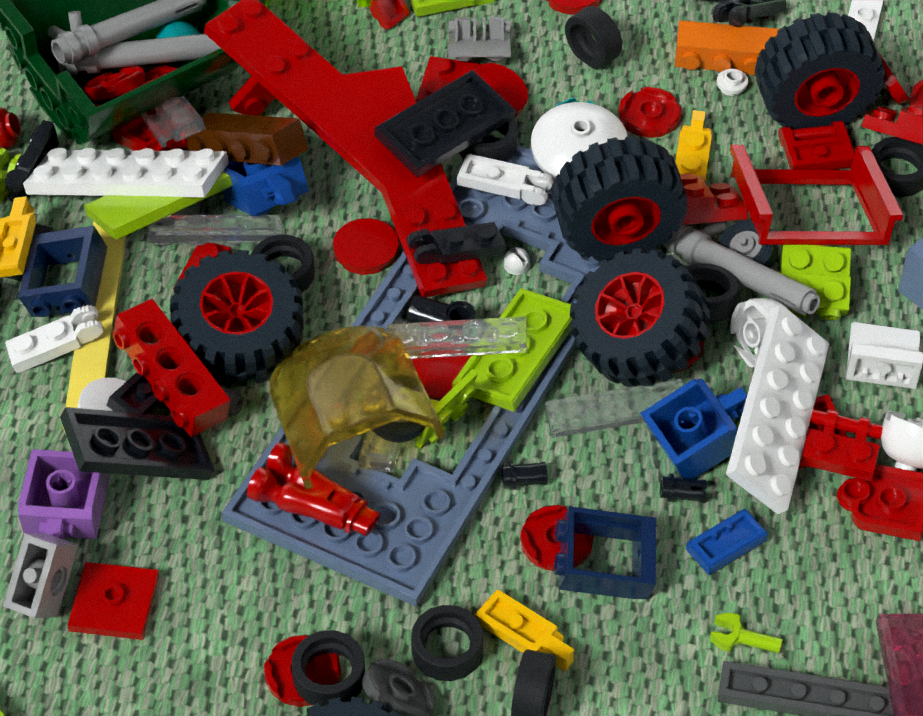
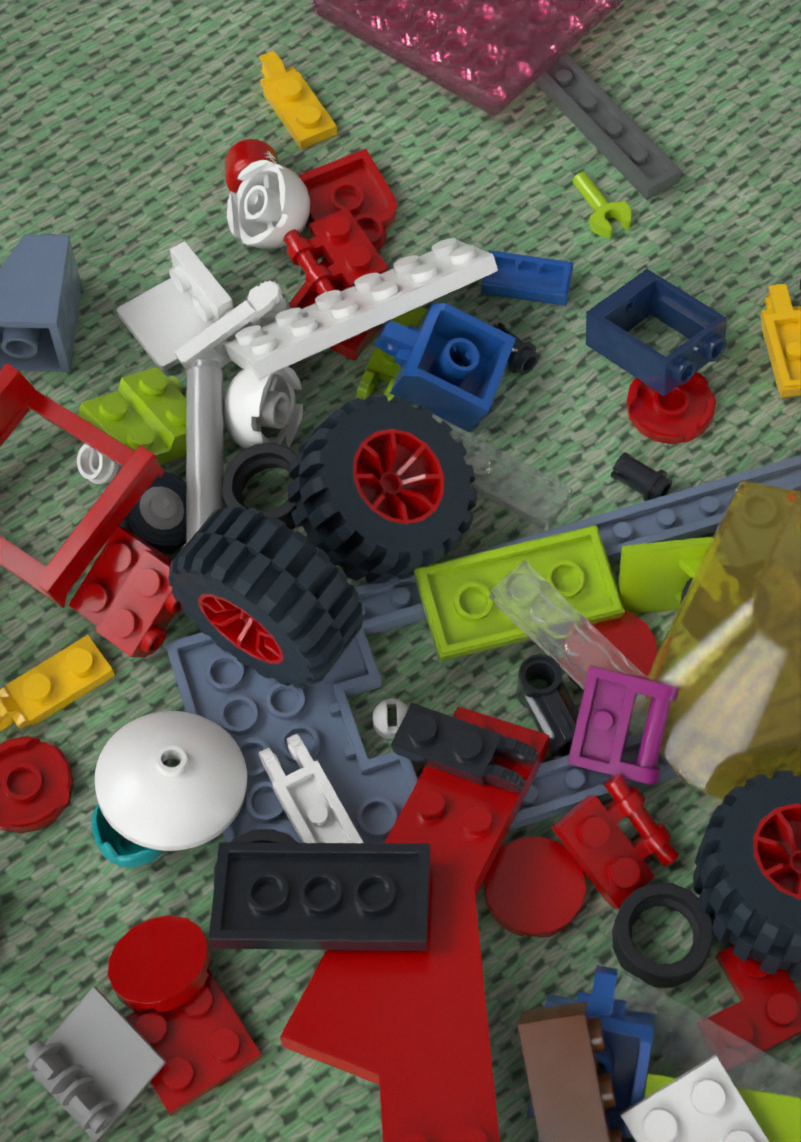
camera: 135 degrees left, 10 degrees up
none -> white hinge [174,280,290,372]
none -> red plate [551,774,679,909]
none -> magenta plate [567,665,680,785]

